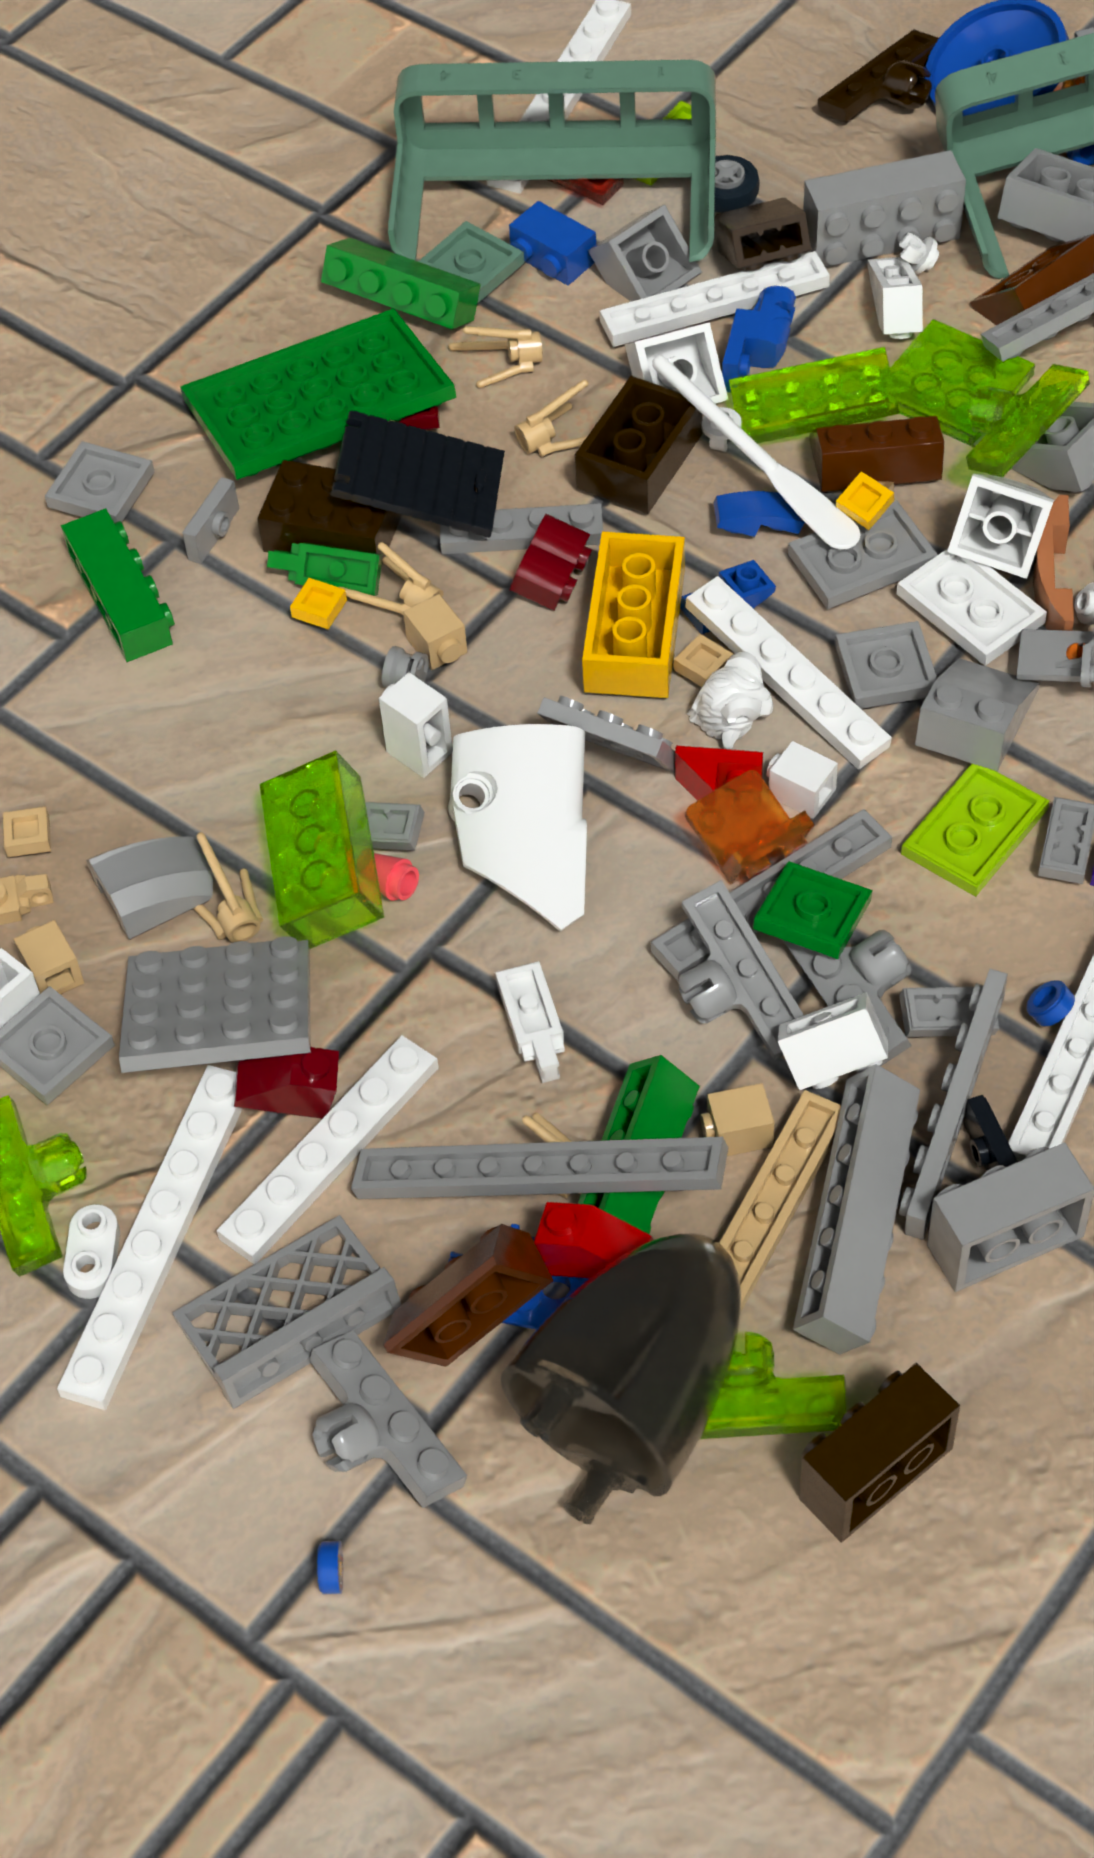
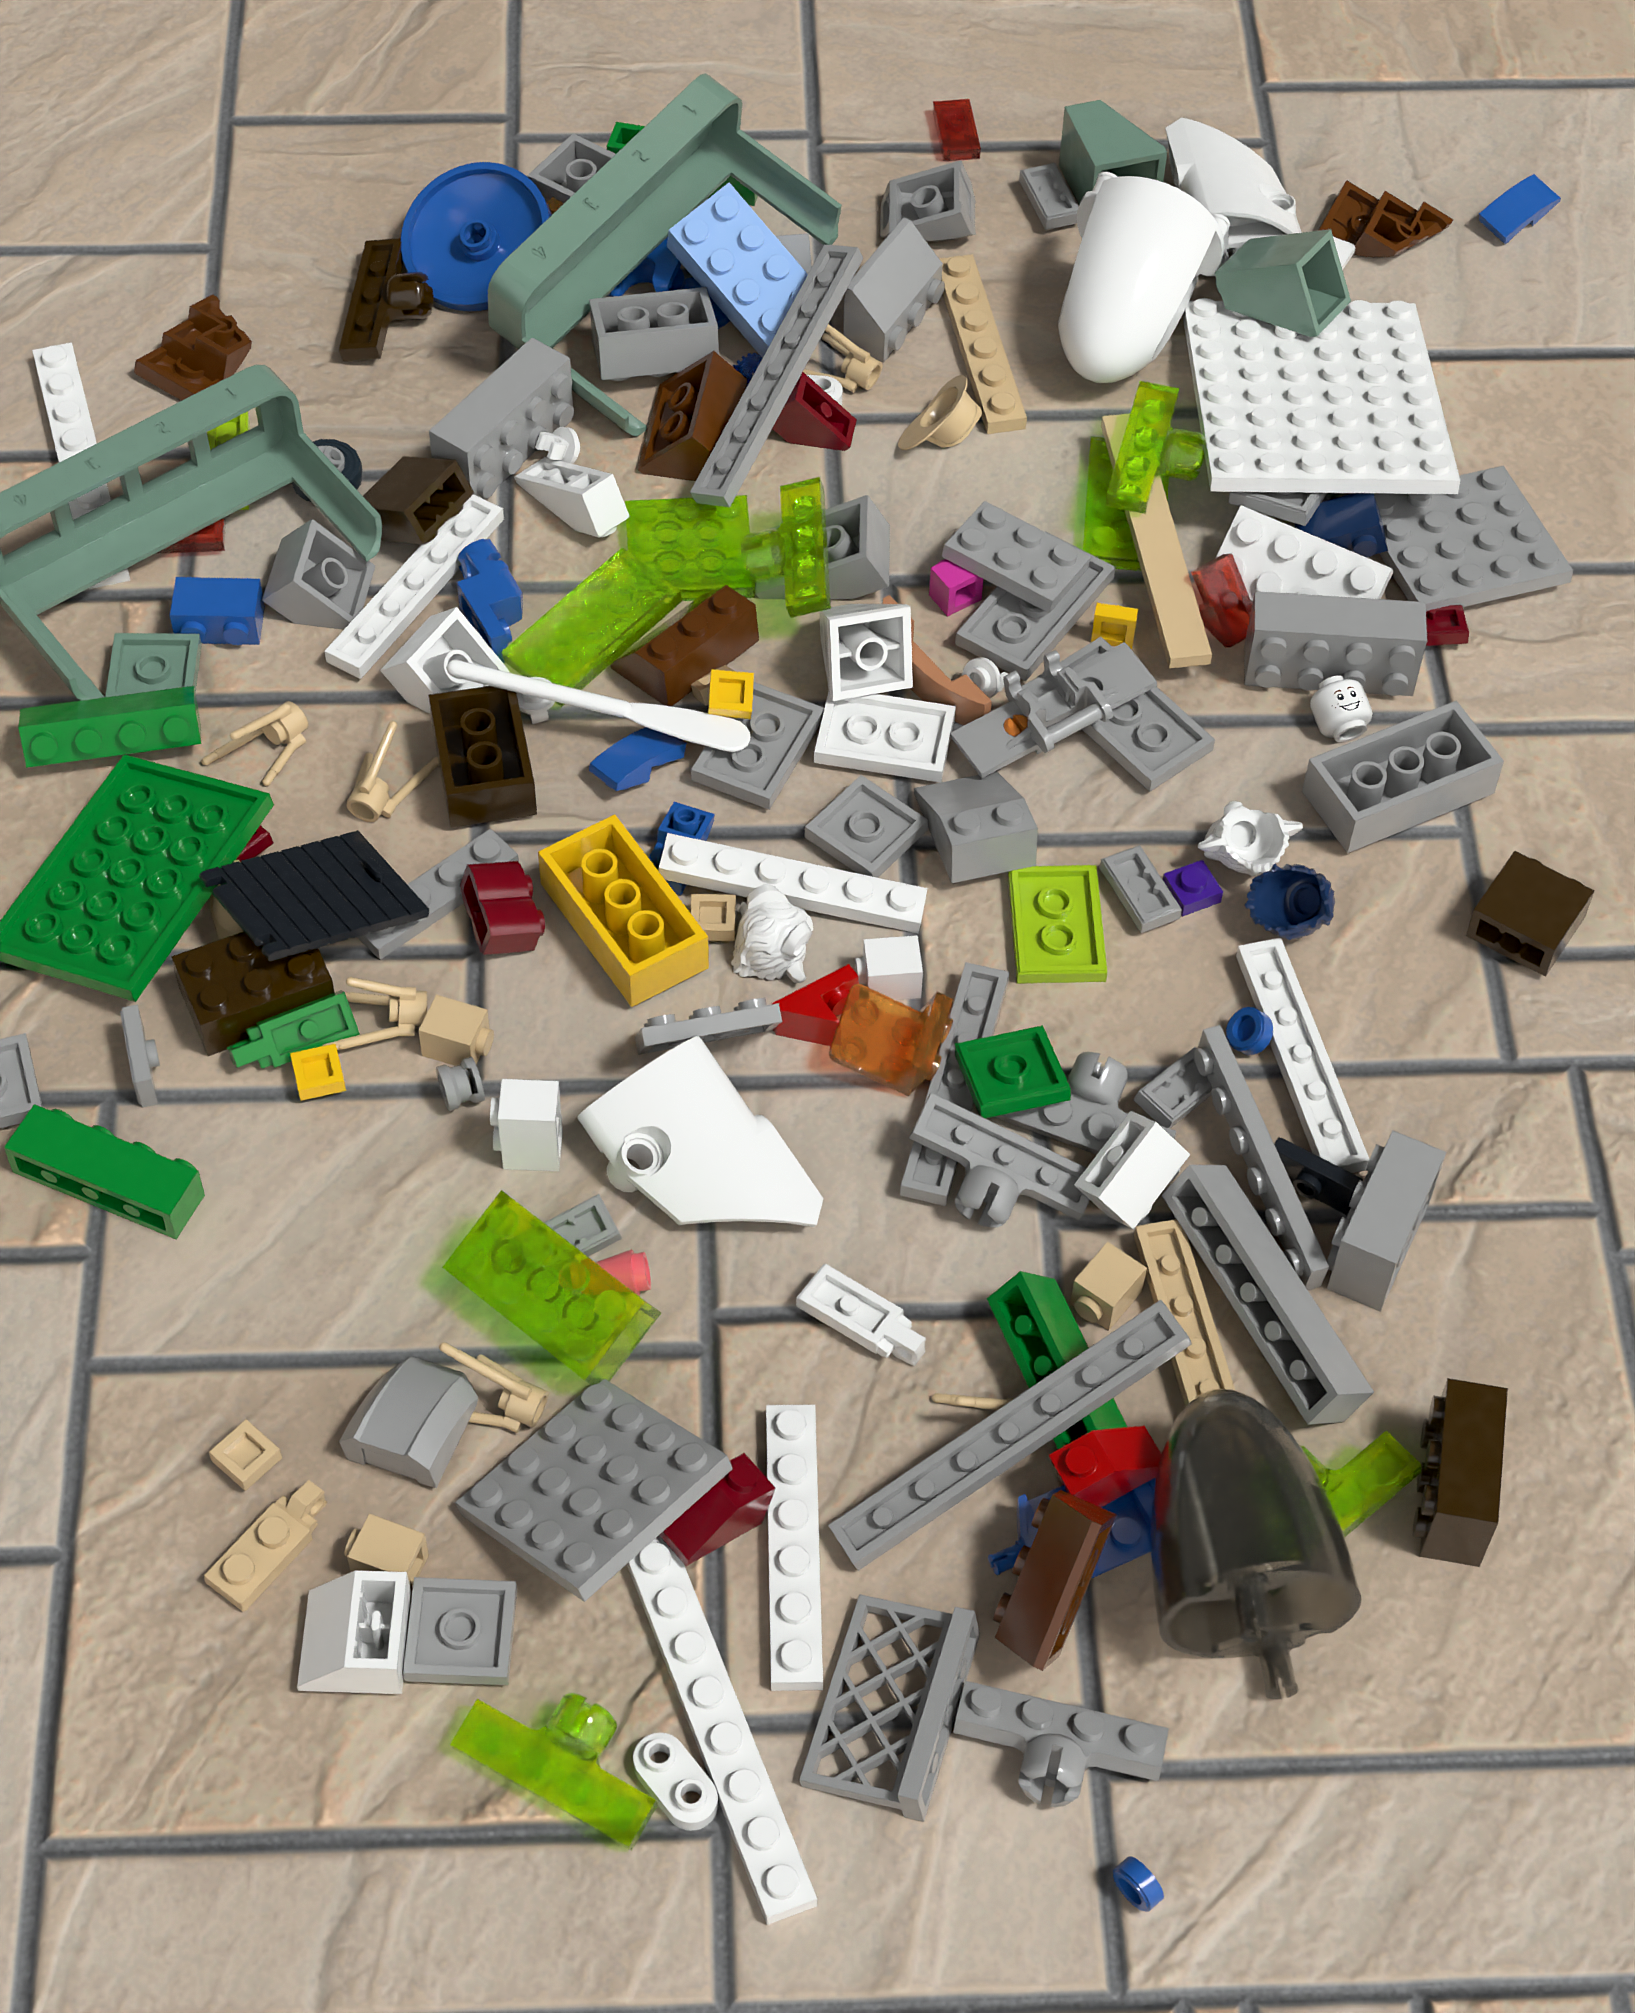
camera: 45 degrees left, 0 degrees up
none -> reddish brown slope [134,294,252,401]

